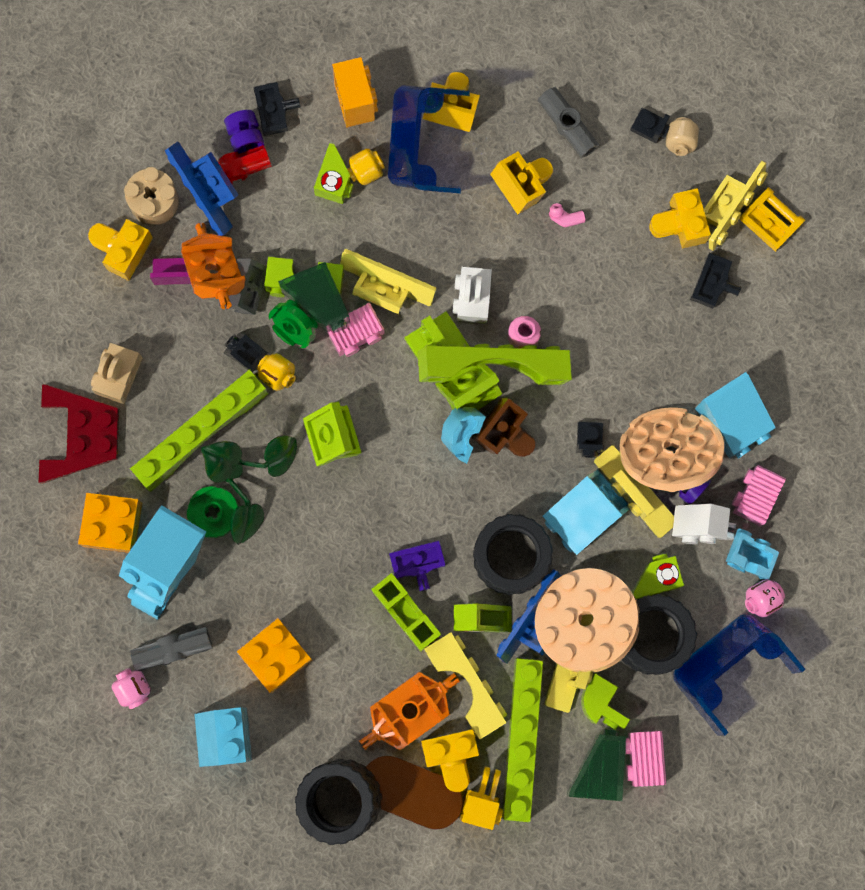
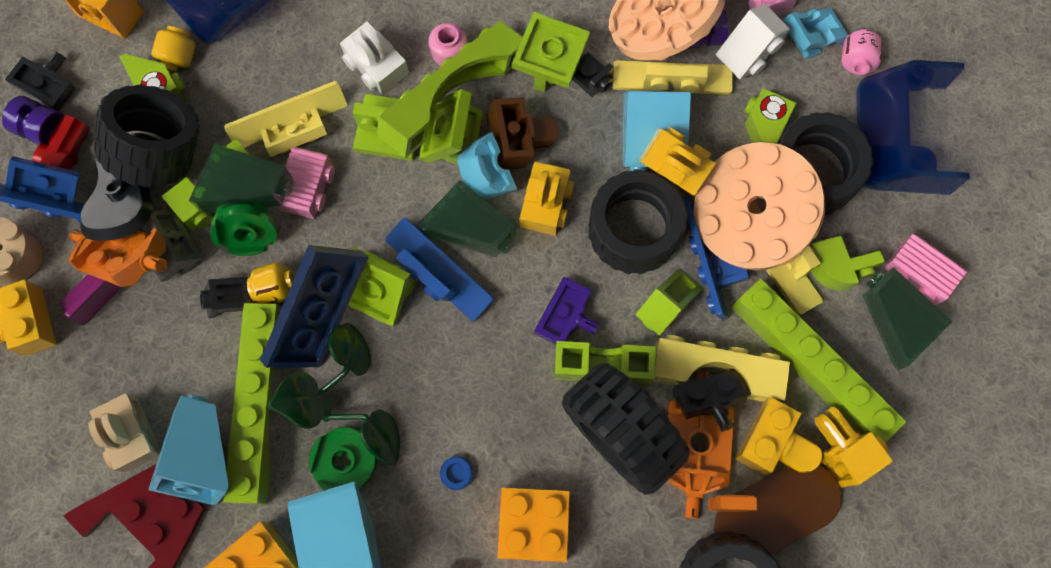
camera: 40 degrees left, 5 degrees down
none -> black plate [80,133,160,241]
none -> black tyre [94,85,199,187]
none -> medium azure slope [148,395,229,506]
none -> dark blue plate [260,245,369,368]
none -> blue bracket [385,218,494,321]
none -> clear green slope [418,180,517,257]
none -> blue tile [440,456,473,490]
none -> lime bracket [512,12,590,92]
none -> yellow brick [519,162,575,236]
none -> black tyre [562,363,690,495]
none -> yellow brick [638,127,716,196]
none -> black plate [672,369,748,432]
none -> orange tile [708,495,757,512]

